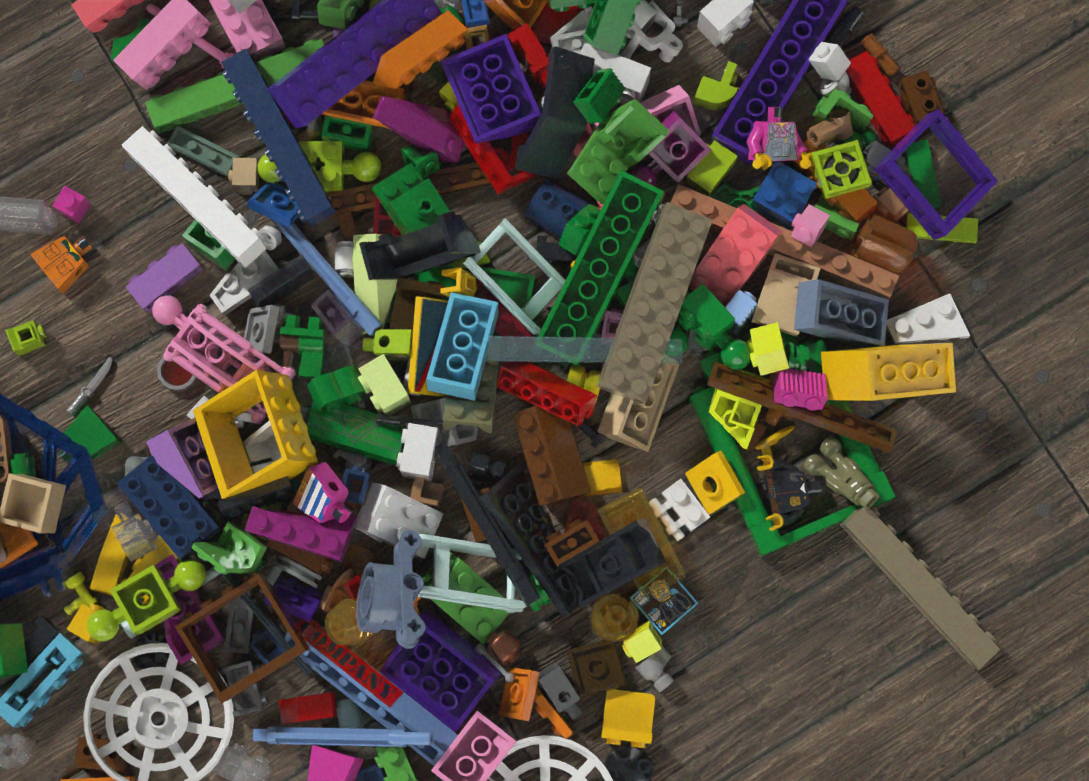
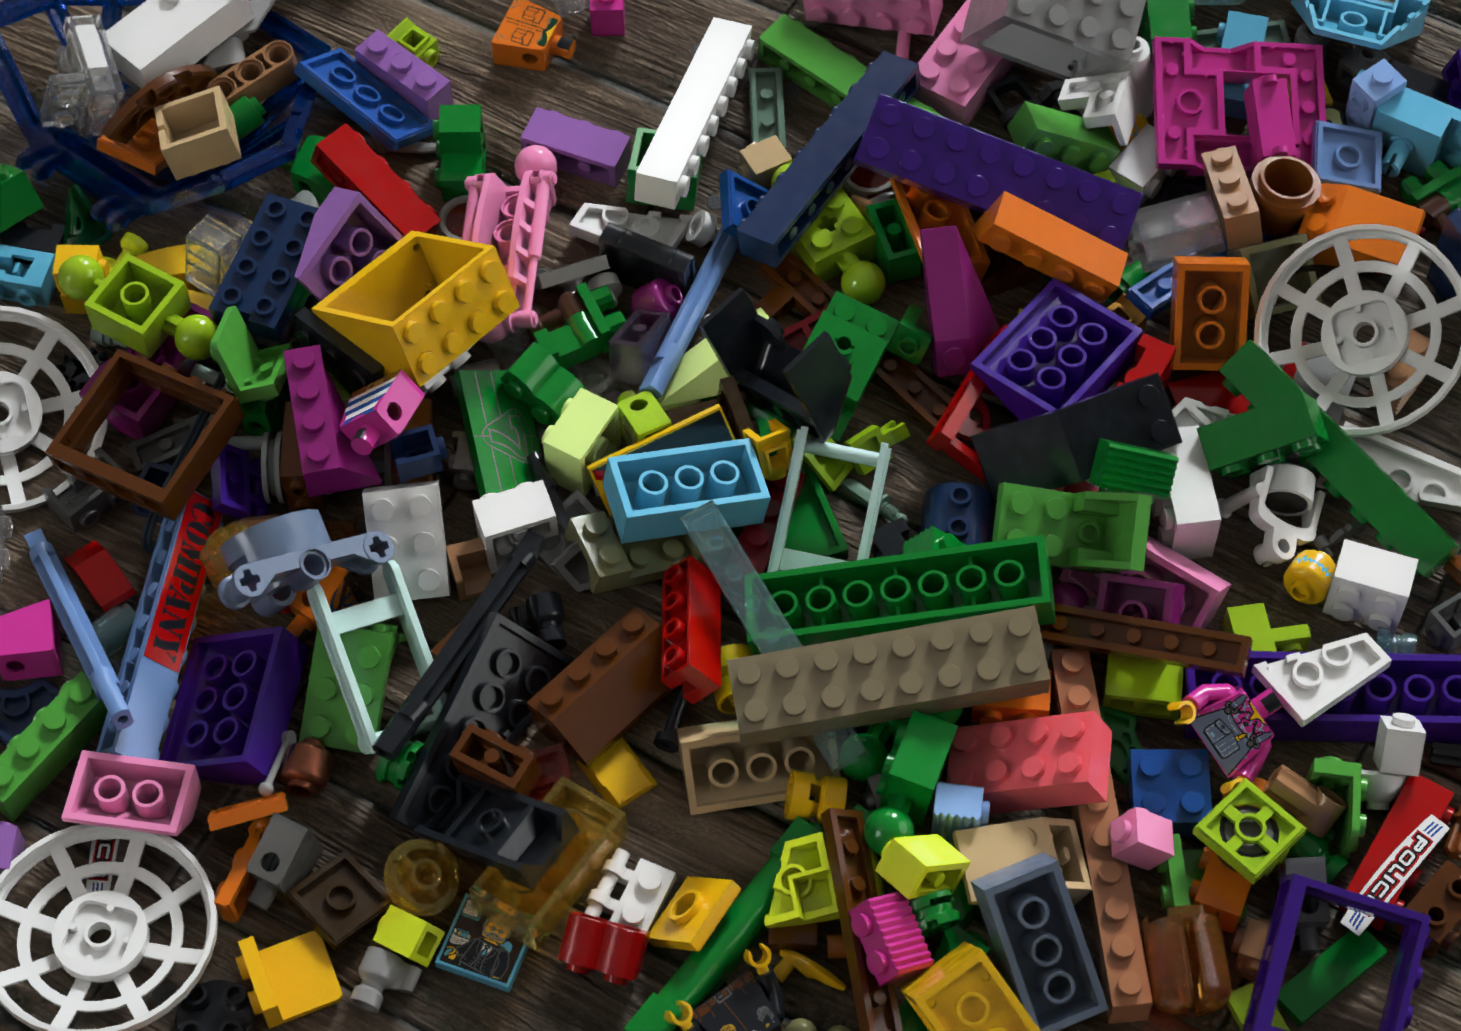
camera: 60 degrees right, 20 degrees down
none -> dark green tile [63,183,114,246]
none -> blue tile [294,48,433,152]
none -> red brick [310,123,441,237]
none -> medium lavender brick [354,29,454,121]
none -> green brick [433,104,487,202]
none -> red brick [558,911,650,986]
none -> magenta head [630,278,683,330]
none -> yellow wheel [784,770,847,825]
none -> sand green piece [840,478,908,524]
none -> lime plate [843,420,911,475]
none -> reddish brown plate [1039,603,1253,678]
none -> white wing [1251,633,1392,727]
none -> yellow head [1283,550,1336,605]
none -> white sticker [1340,814,1450,936]
none -> clear light blue wheel [1374,627,1417,654]

